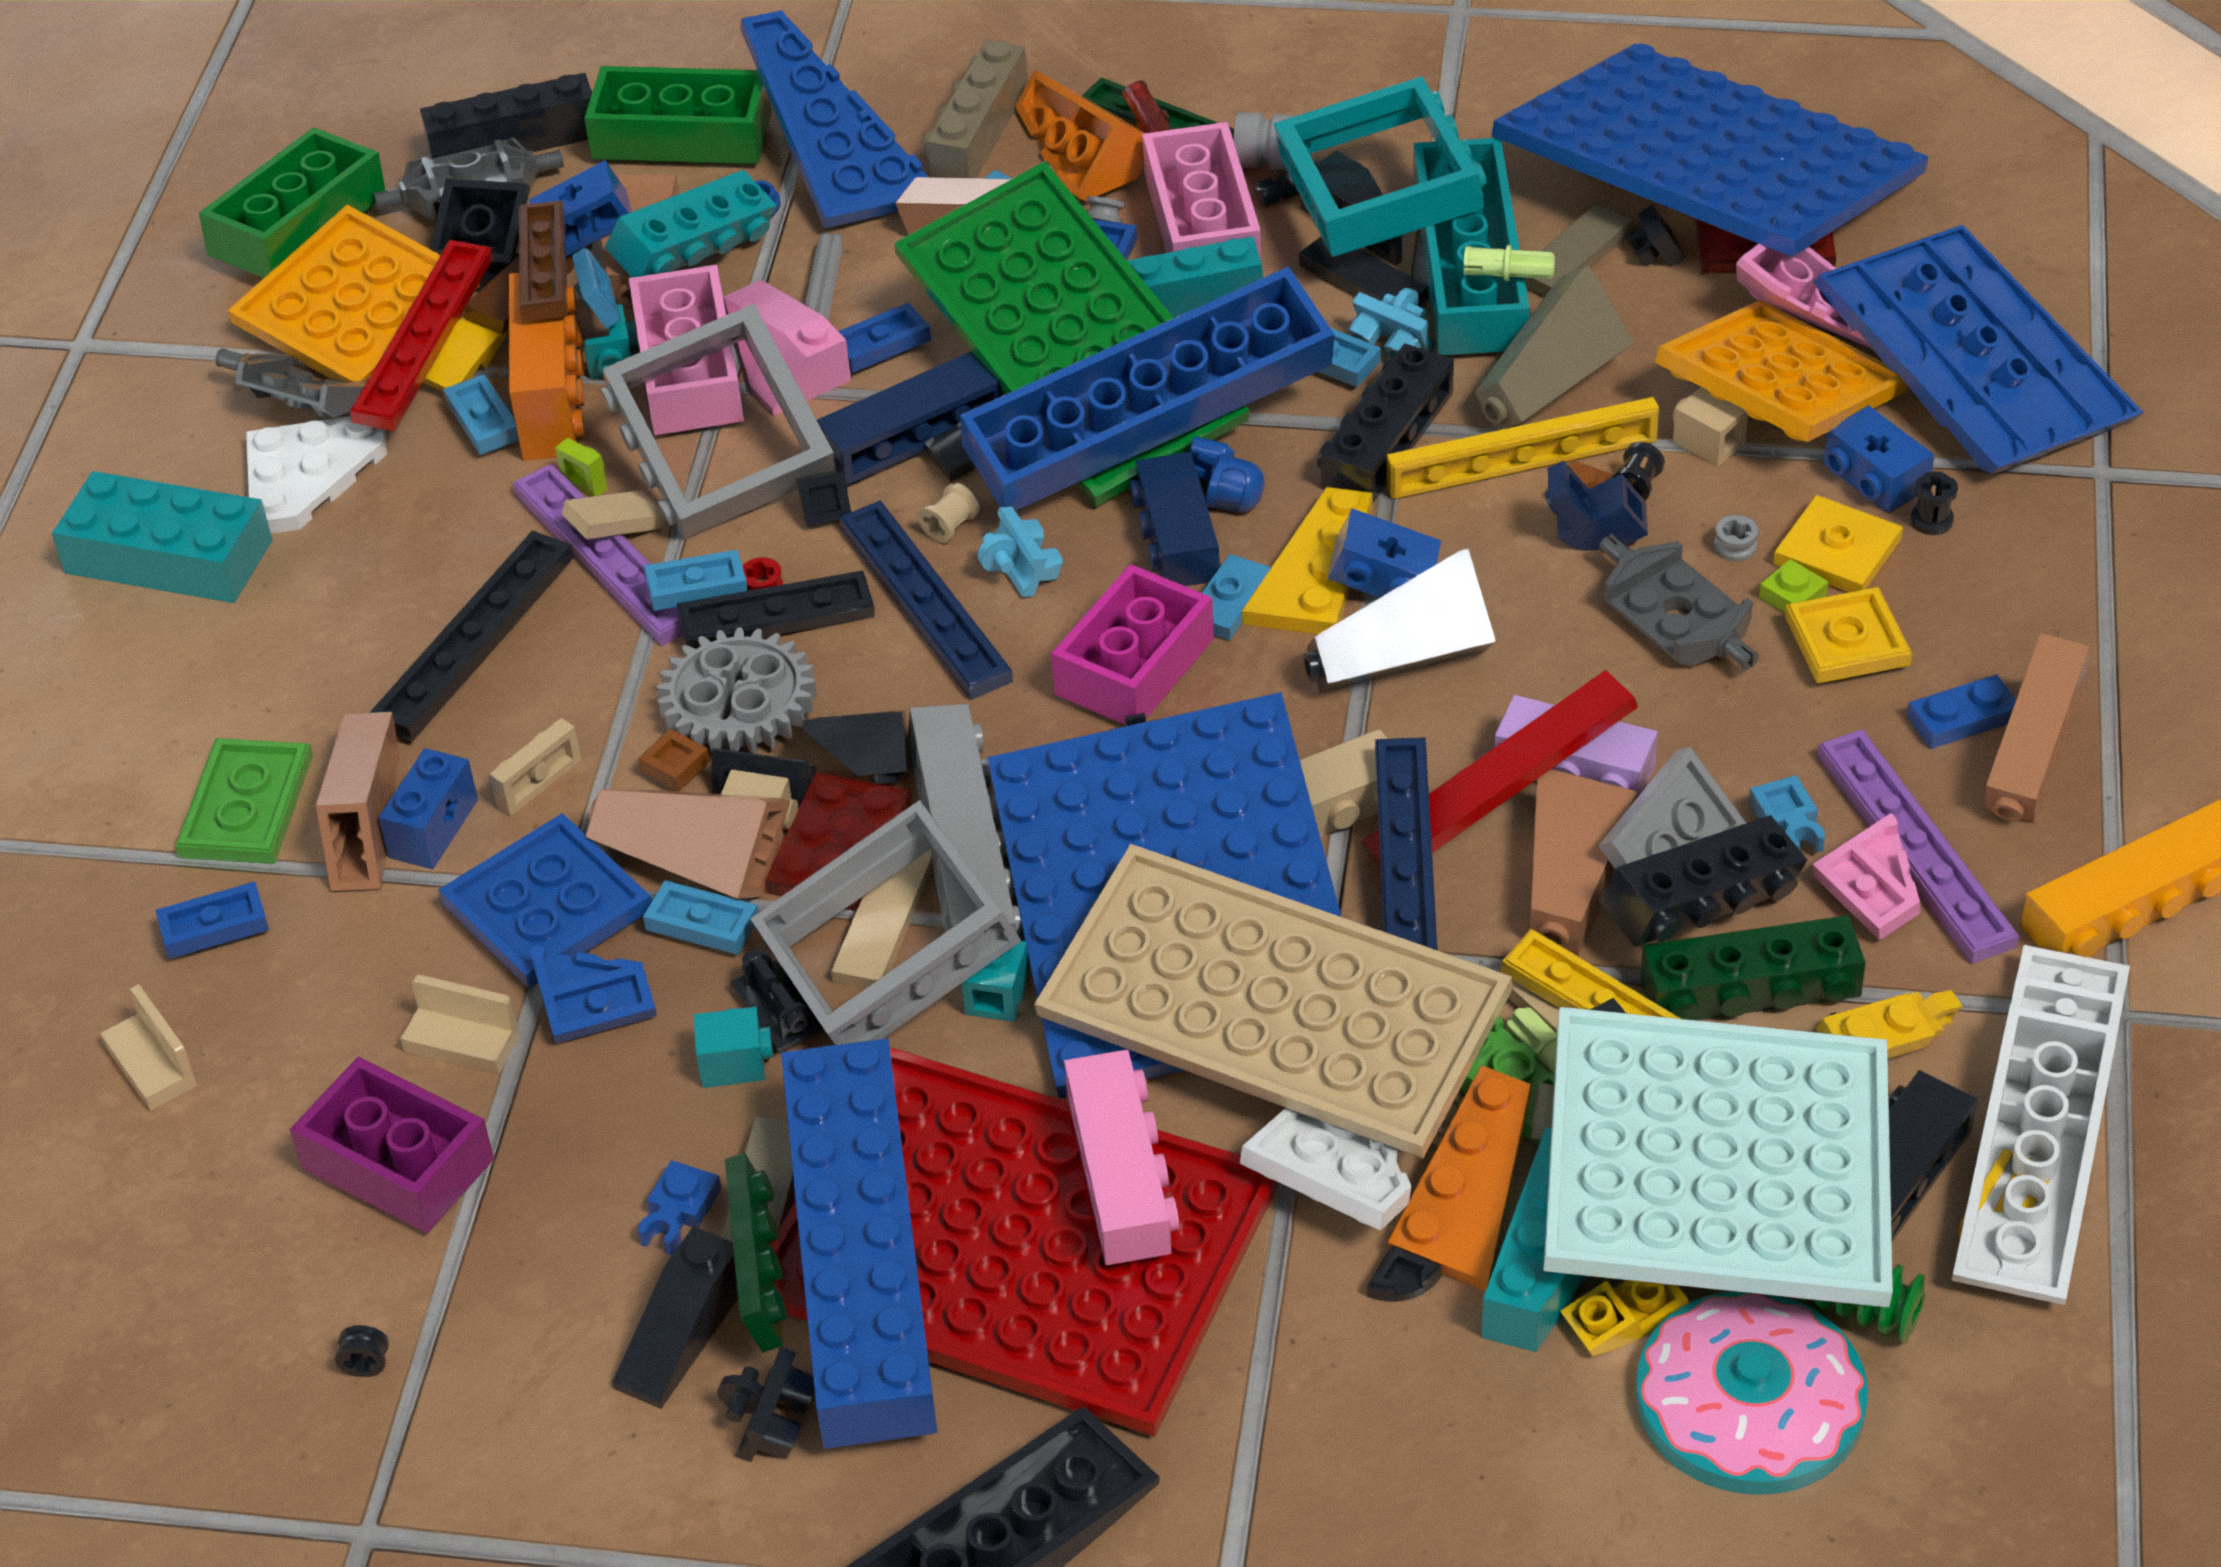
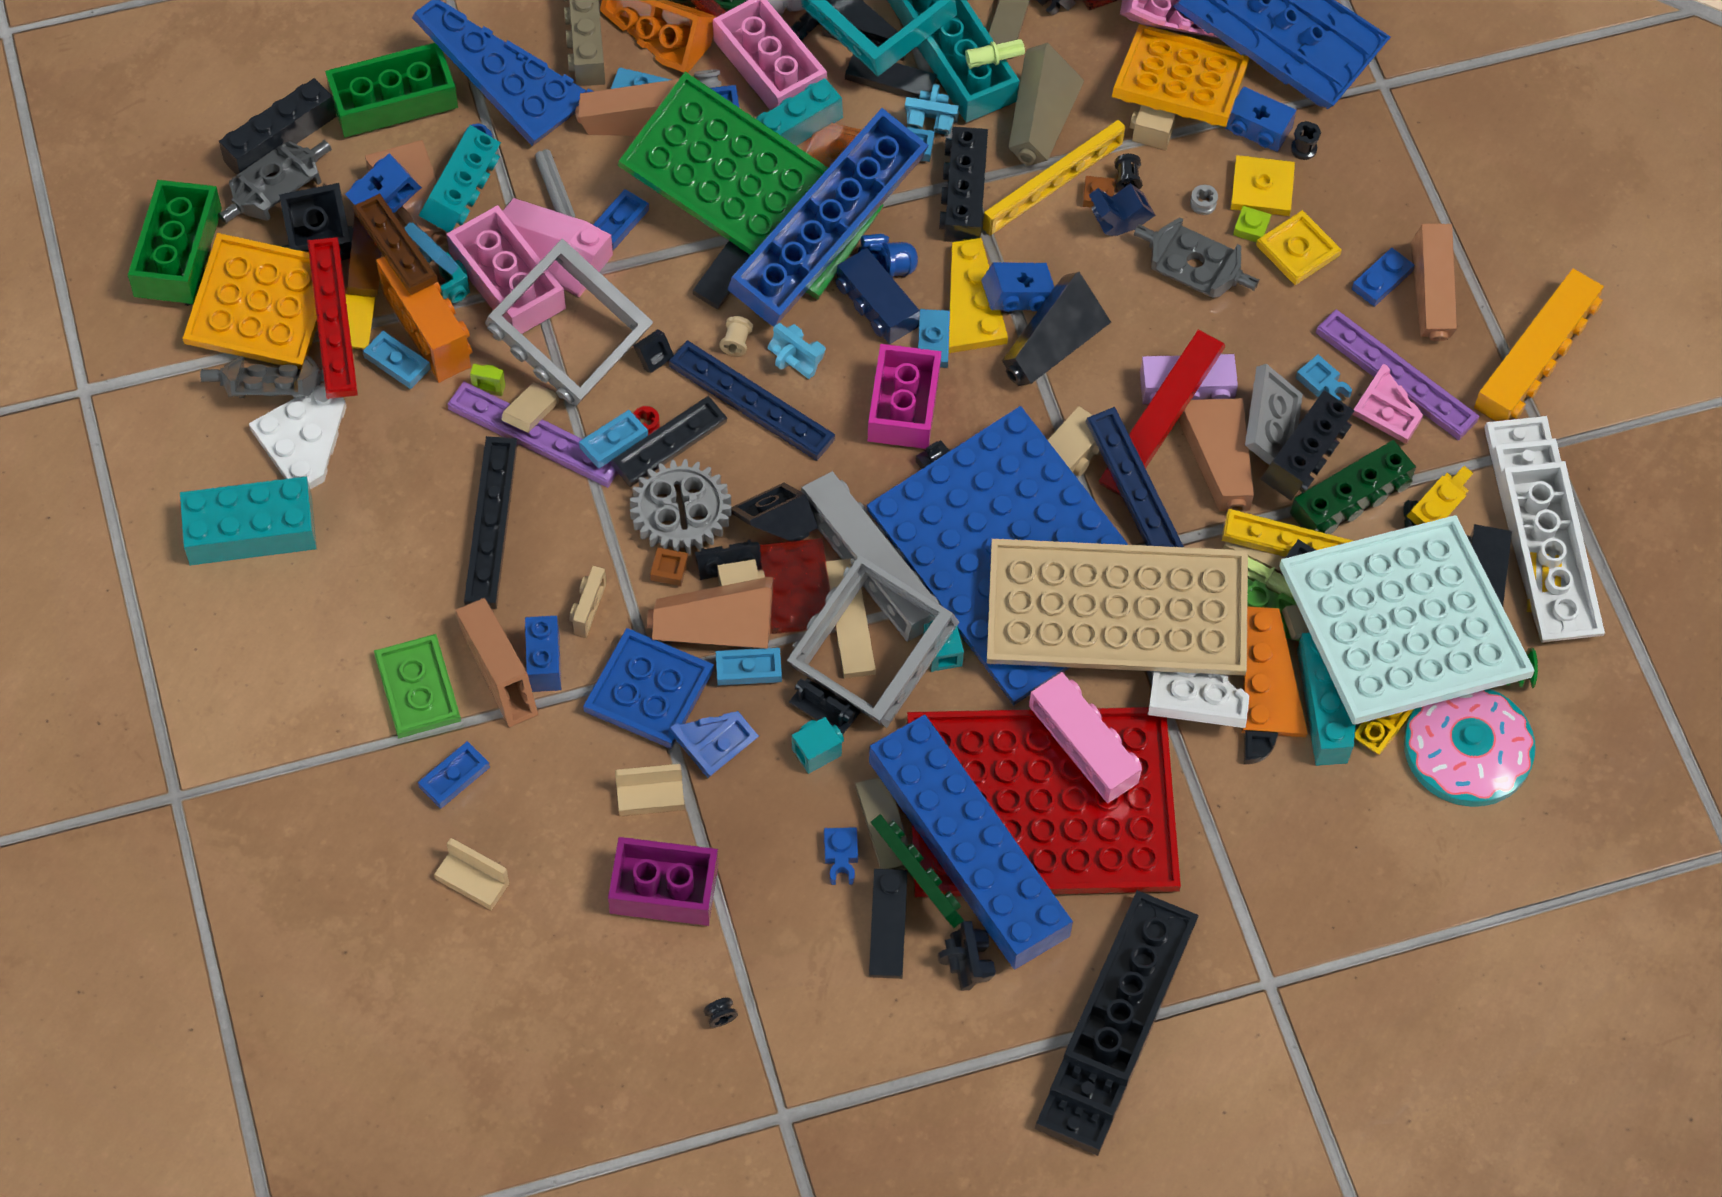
camera: 30 degrees left, 15 degrees up
dark blue brick [817,351,1003,486] -> none

